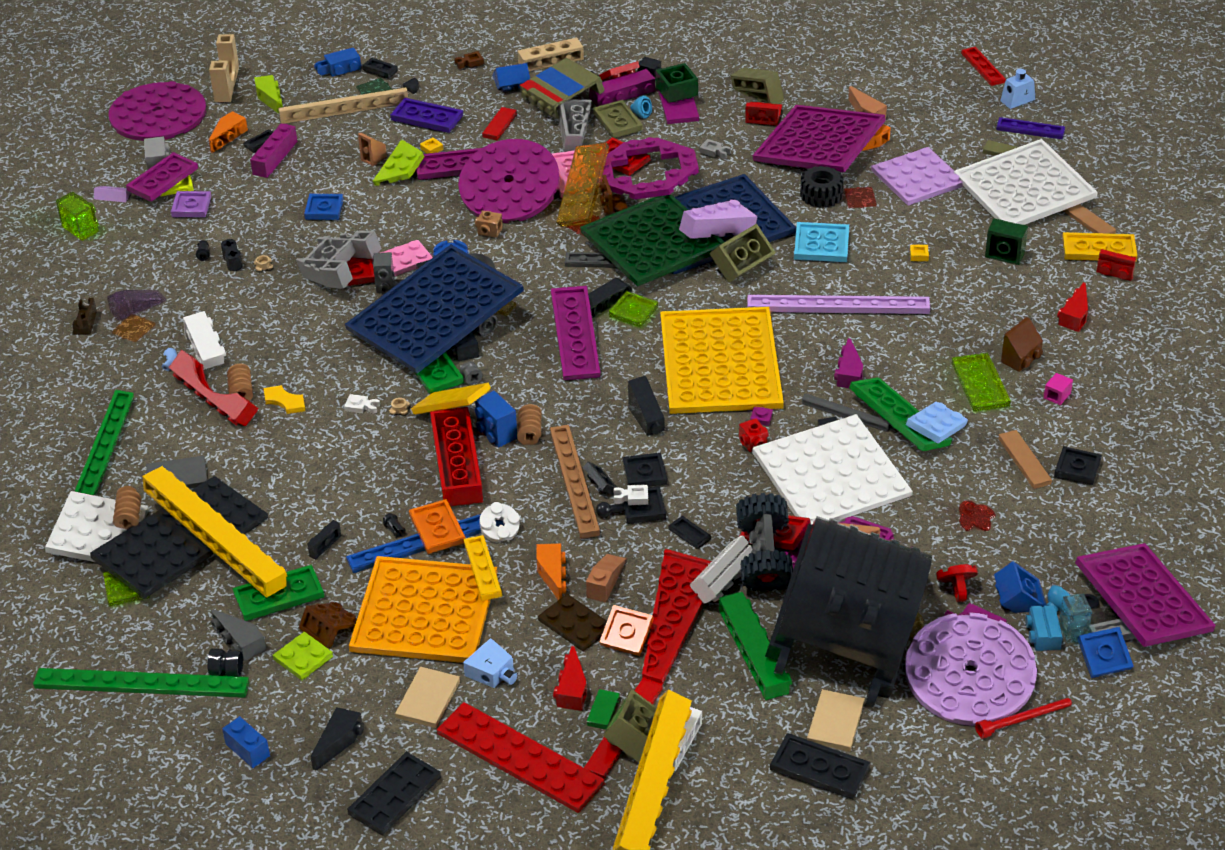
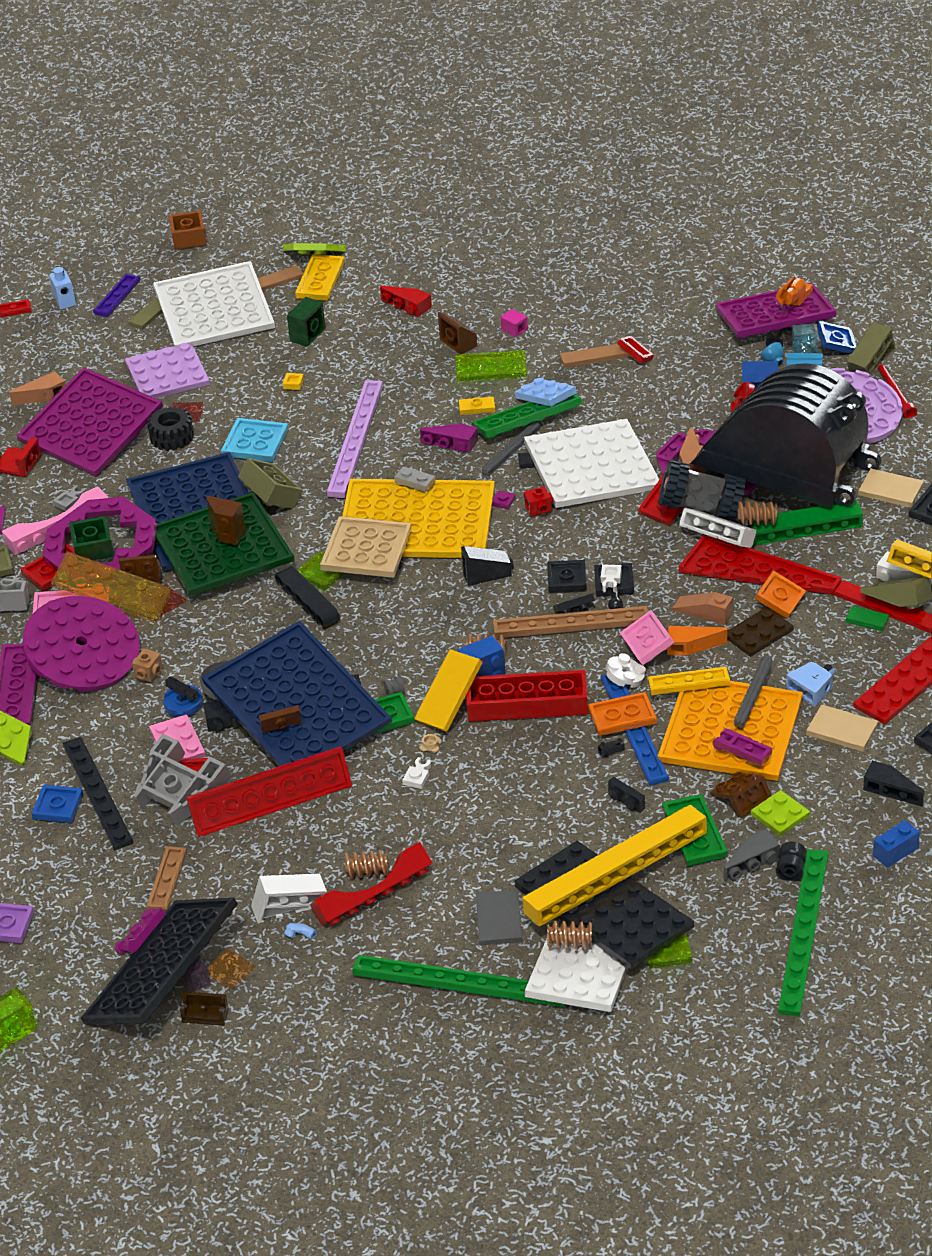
camera: 80 degrees left, 0 degrees up
black pin [196,240,210,261] -> none
black axle [221,239,243,271] -> none
tan plate [254,255,273,271] -> none
yellow tile [264,385,305,414] -> none
dark grey brick [373,252,395,293] -> none
magenta plate [551,286,600,380] -> none
red slope [553,646,587,711] -> none
dark grey tile [565,252,617,268] -> none
black tile [668,516,711,549] -> none
lavender wedge [679,200,758,238] -> none
clear red plate [959,500,996,531] -> none
black plate [1054,446,1102,485] -> none
red plate [1096,249,1136,281] -> none
none -> bright pink arch [2,486,109,555]
none -> black plate [62,737,134,851]
none -> dark green brick [69,516,114,564]
none -> black plate [80,897,238,1025]
none -> magenta plate [115,908,166,954]
none -> medium nougat tile [146,846,187,912]
none -> black axle [165,676,199,701]
none -> dark orange brick [169,211,207,250]
none -> red plate [186,747,352,837]
none -> reddish brown slope [206,496,246,545]
none -> reddish brown plate [259,705,301,733]
none -> lime wing [283,243,346,255]
none -> tan plate [320,516,412,578]
none -> light grey plate [394,466,435,492]
none -> yellow plate [459,397,495,415]
none -> red tile [617,336,654,364]
none -> bright pink plate [620,610,674,665]
none -> magenta plate [712,728,772,766]
none -> dark grey axle [734,656,772,728]
none -> medium nougat piece [737,501,777,526]
none -> orange plate [776,278,813,306]
none -> olive wedge [847,322,896,375]

